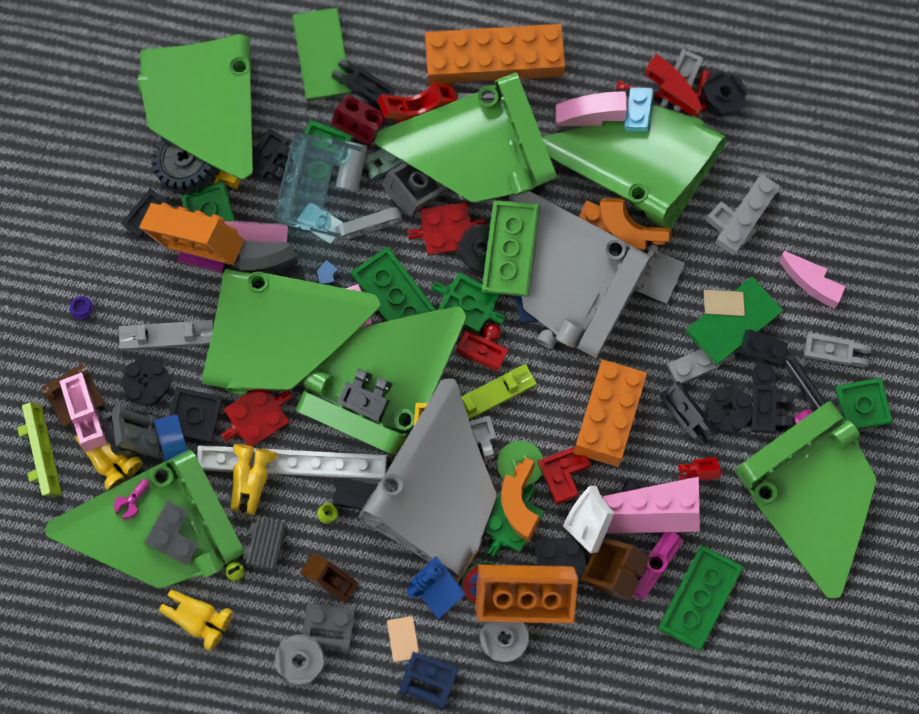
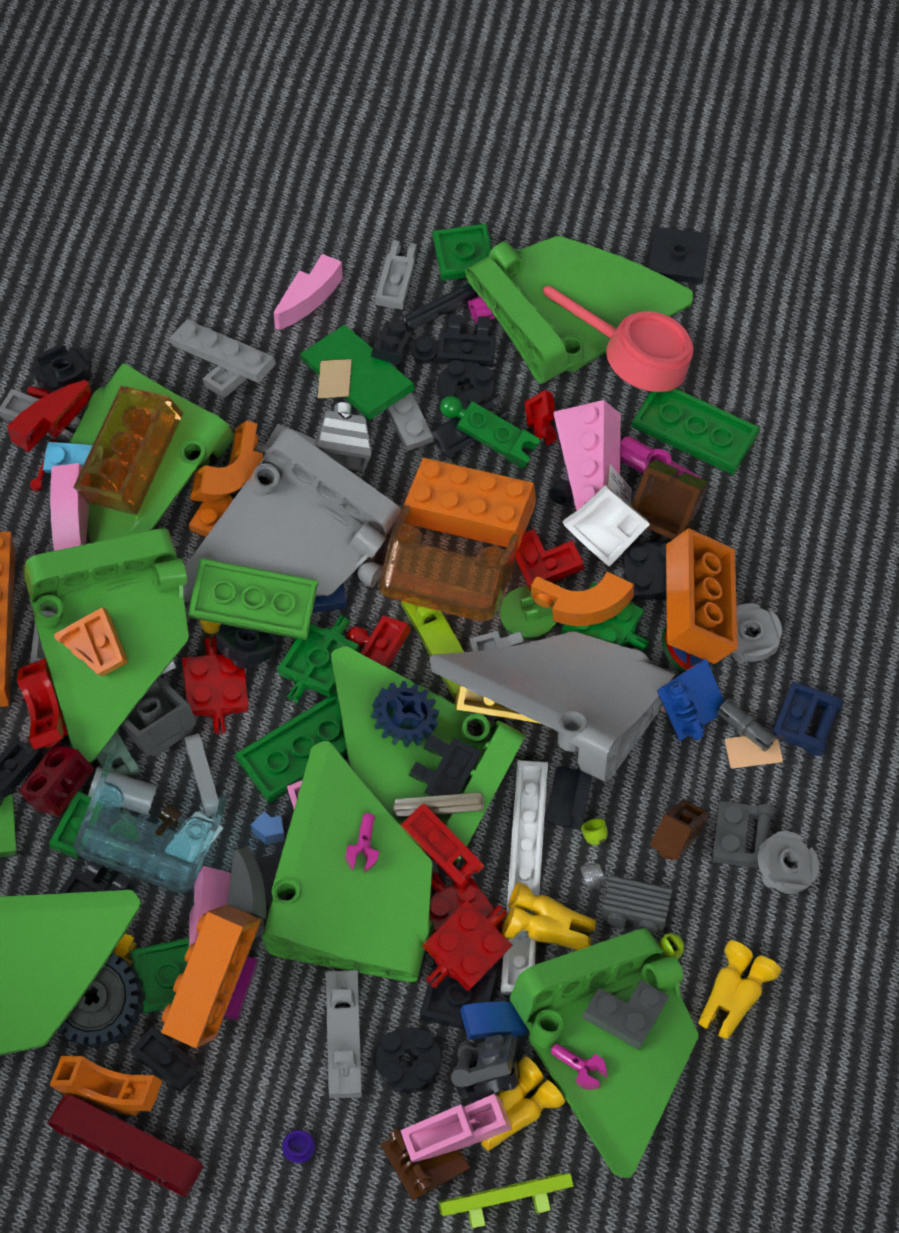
camera: 85 degrees left, 15 degrees down
none -> dark red beam [47,1094,204,1197]
none -> orange arch [49,1056,162,1116]
none -> orange wing [54,607,129,676]
none -> clear orange brick [73,386,183,515]
none -> dark brown hand [155,804,183,836]
none -> light grey torso [314,402,371,472]
none -> dark pink bar [345,813,379,873]
none -> dark blue gear [371,681,439,747]
none -> clear orange windscreen [379,505,519,621]
none -> dark tan axle [393,792,485,817]
none -> red plate [400,803,484,889]
none -> red plate [422,901,513,991]
none -> green plate [440,396,540,468]
none -> coral piece [543,285,693,392]
none -> clear plate [580,859,606,890]
none -> white sticker [608,464,632,506]
none -> black plate [649,227,710,284]
none -> dark grey pin [717,699,777,752]

